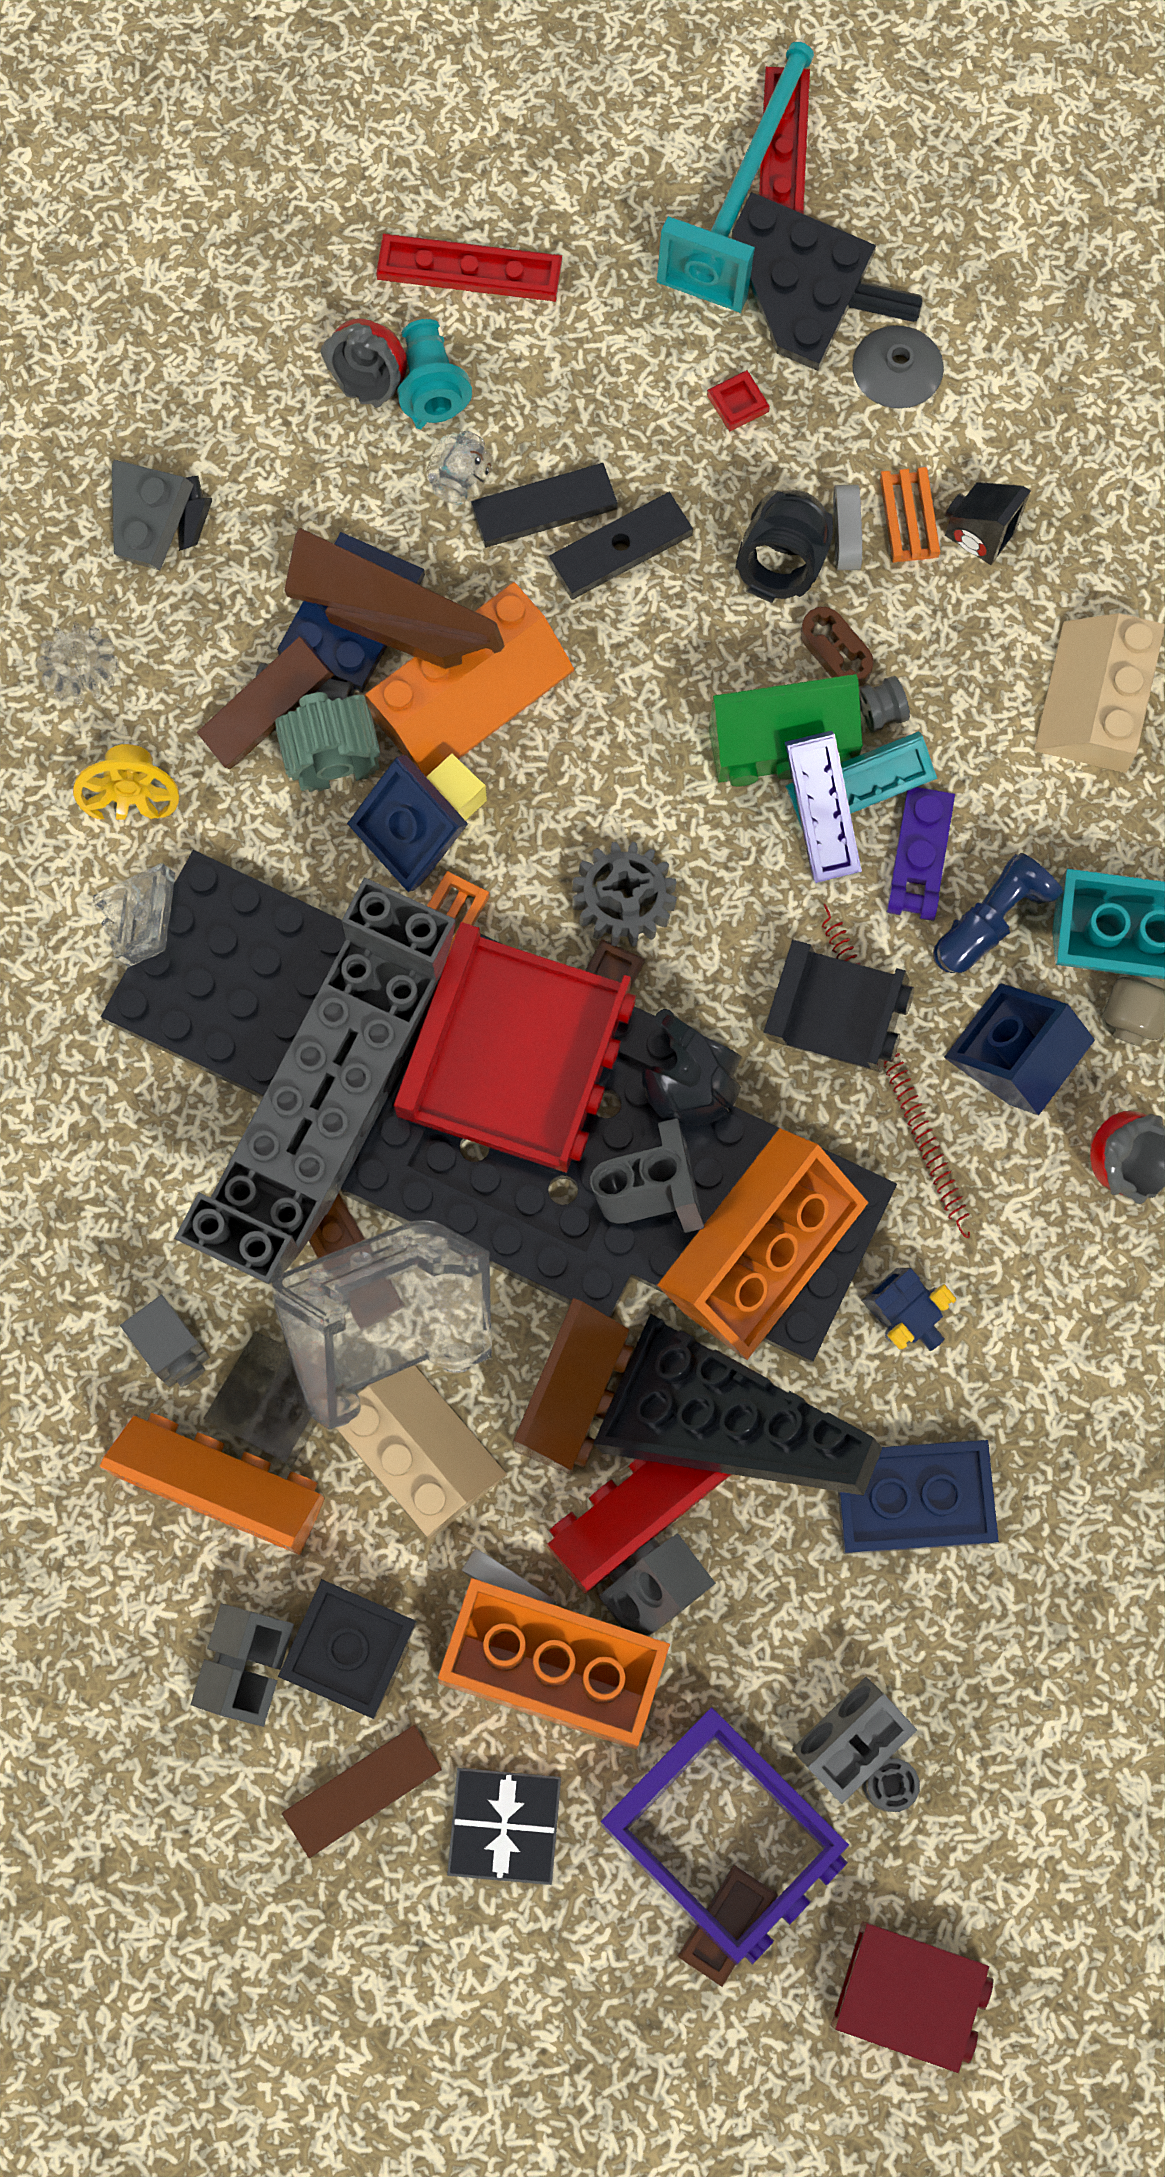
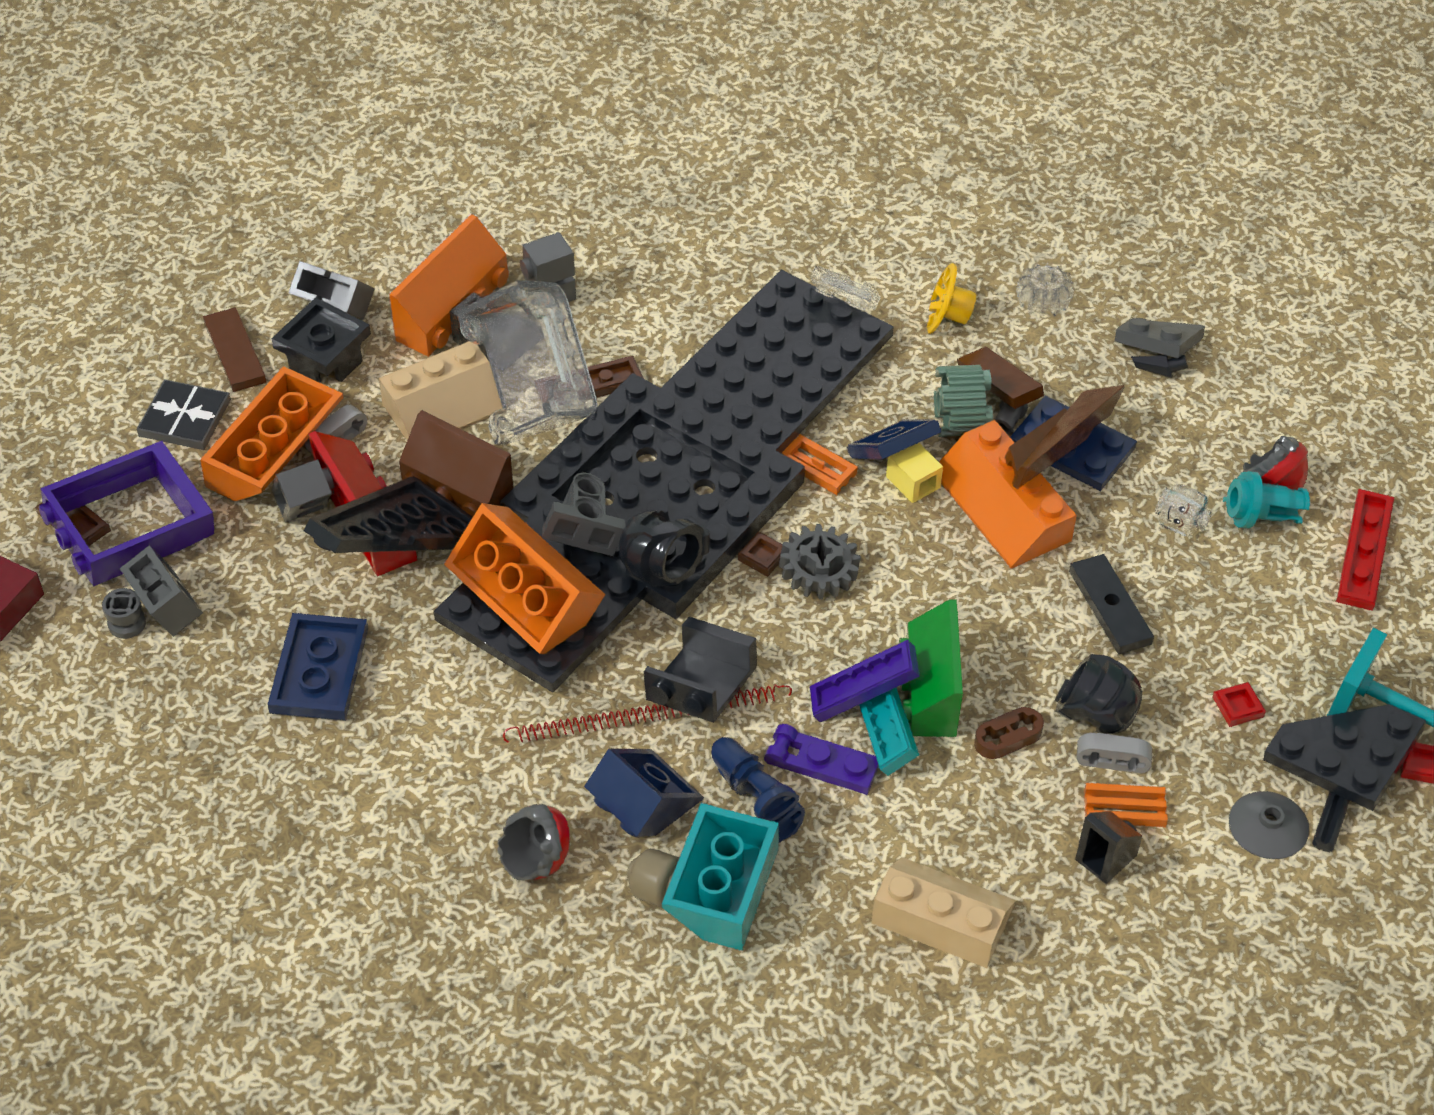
camera: 100 degrees right, 25 degrees down
dark grey slope [174,877,456,1284] -> none
red panel [394,922,637,1173] -> none
black tile [471,463,618,548] -> none
dark grey wheel [859,676,910,732] -> none
dark blue piece [861,1268,956,1351] -> none

